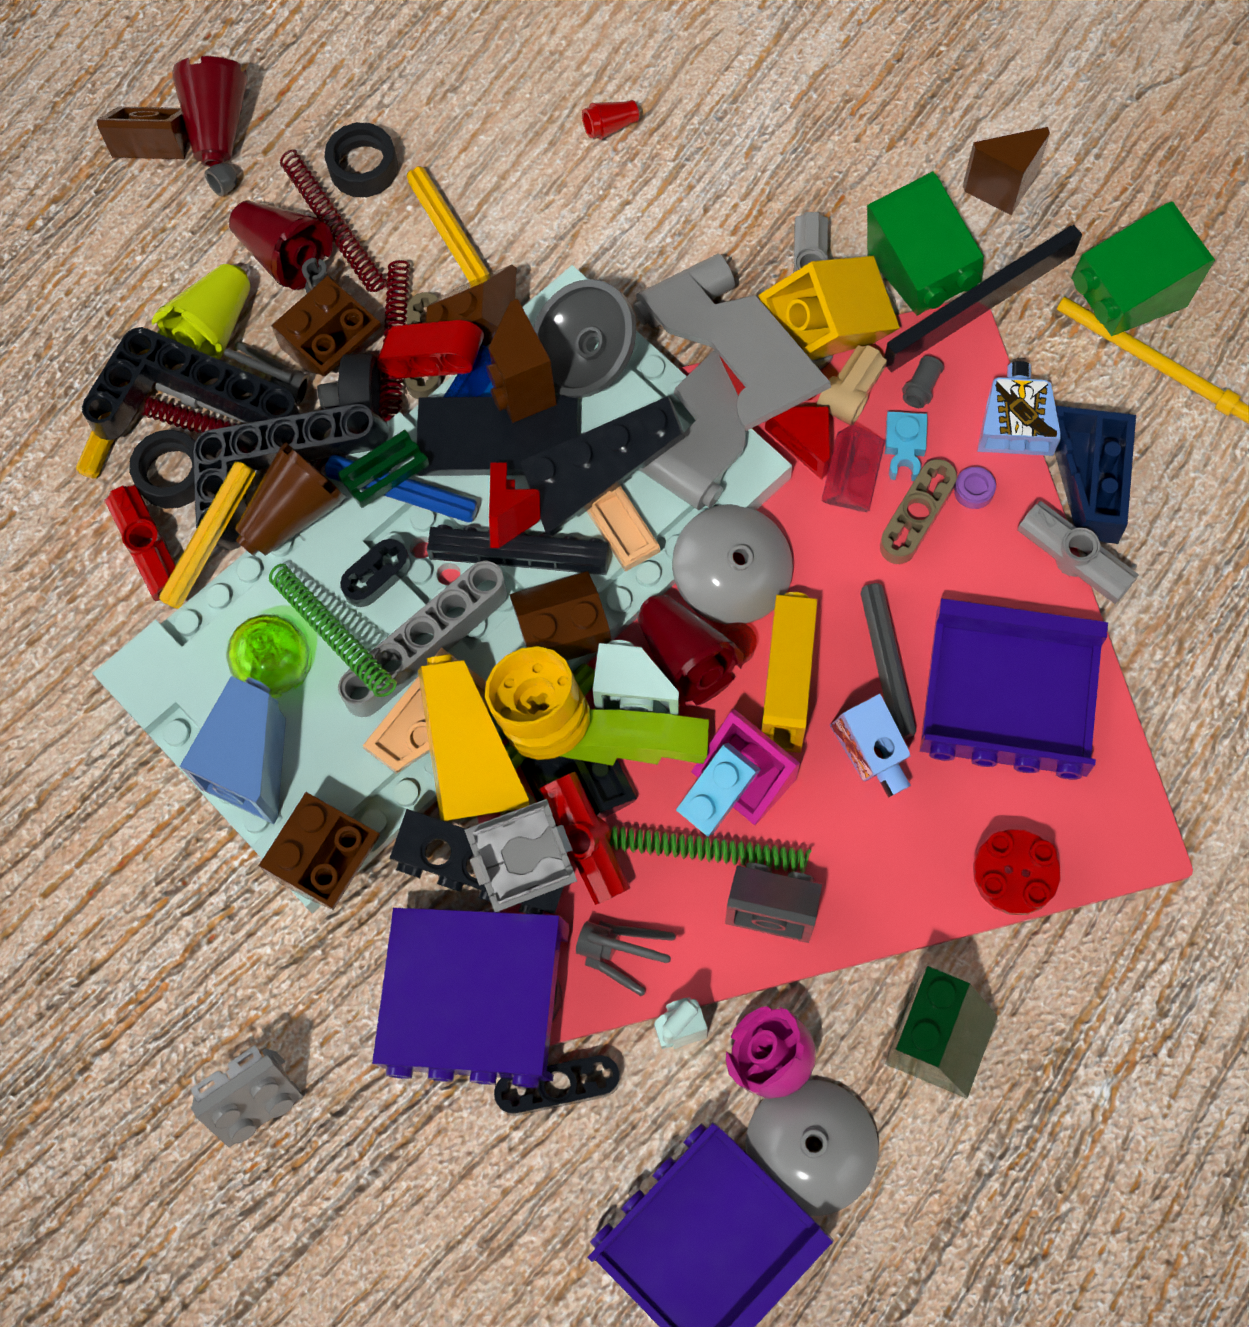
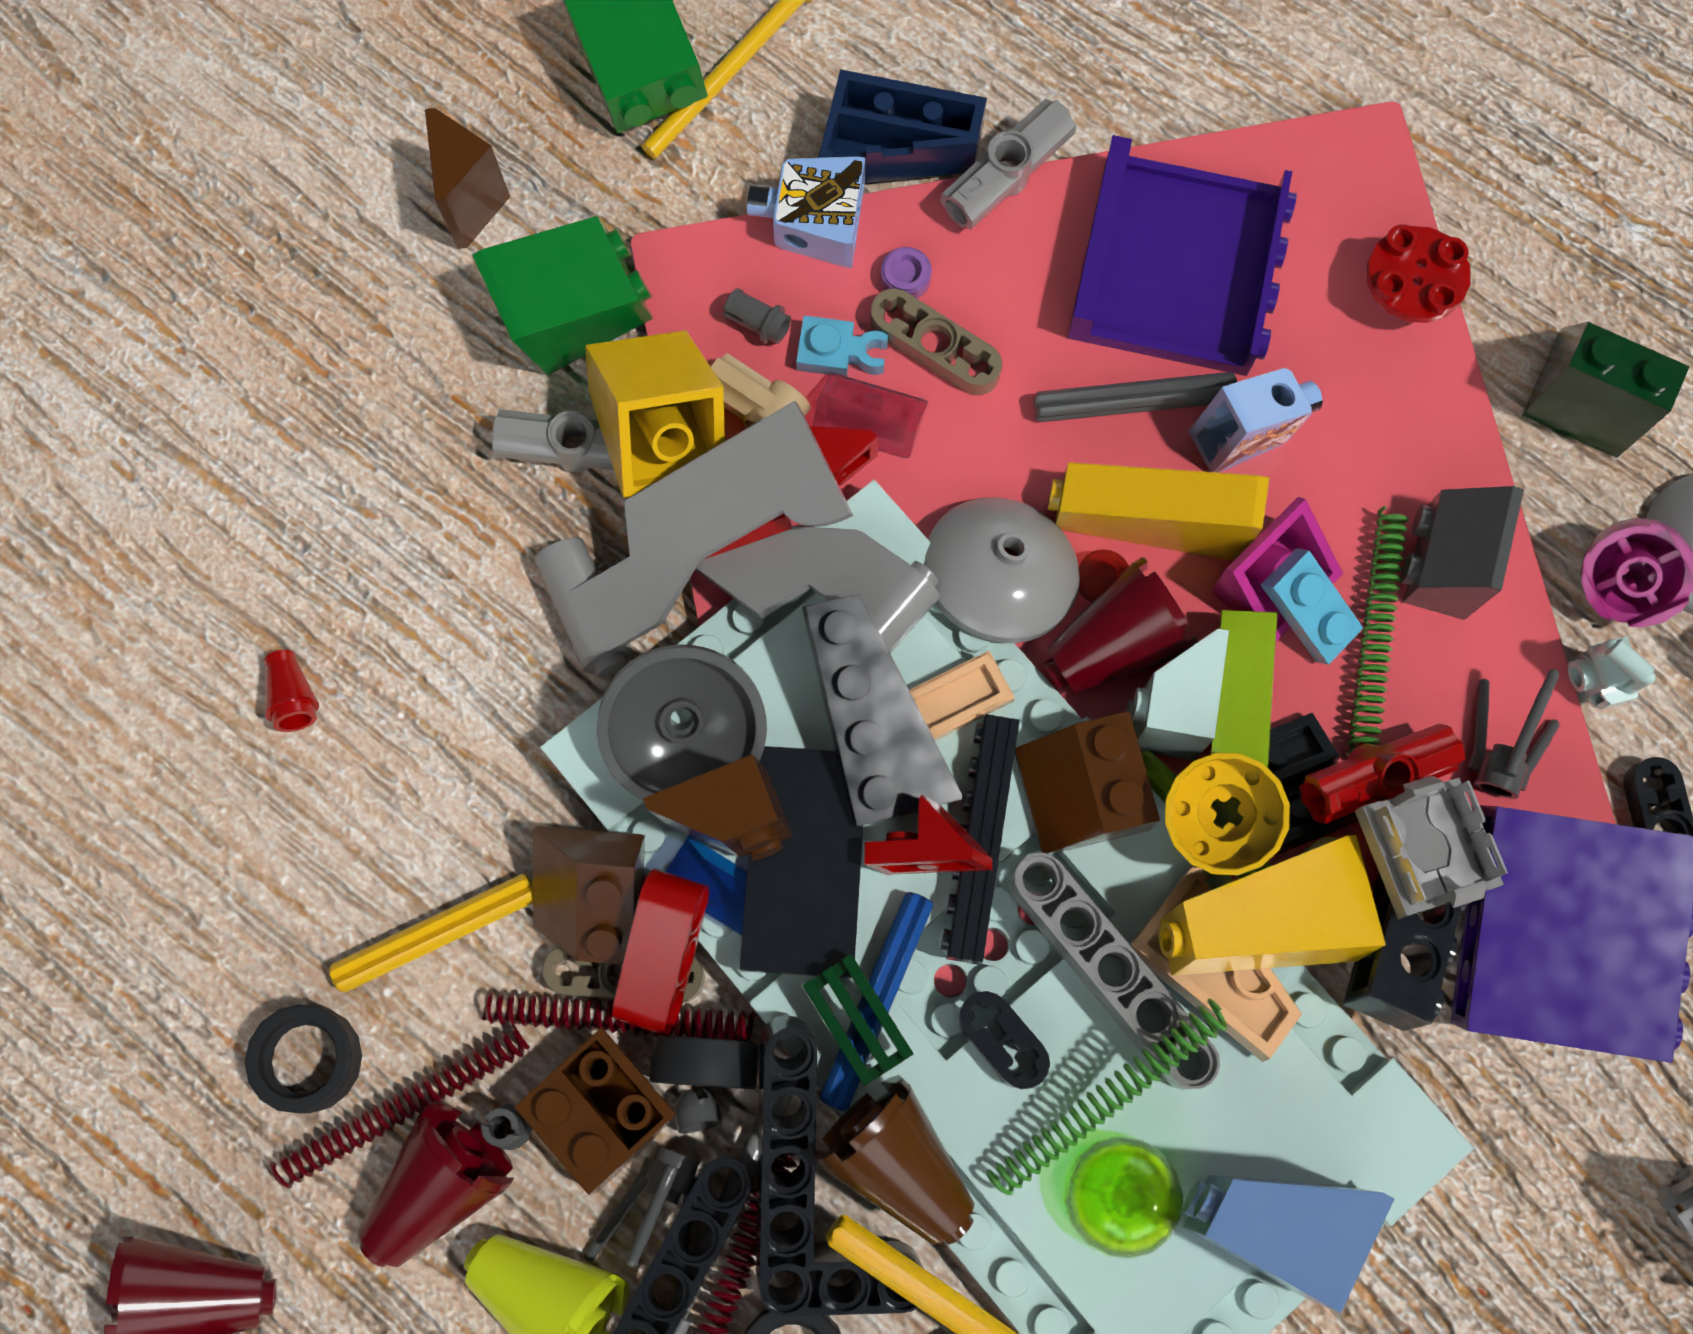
camera: 90 degrees left, 5 degrees up
dark grey hinge [204,163,237,197] -> none
reddish brown slope [258,792,380,910] -> none
black tile [884,225,1082,373] -> none

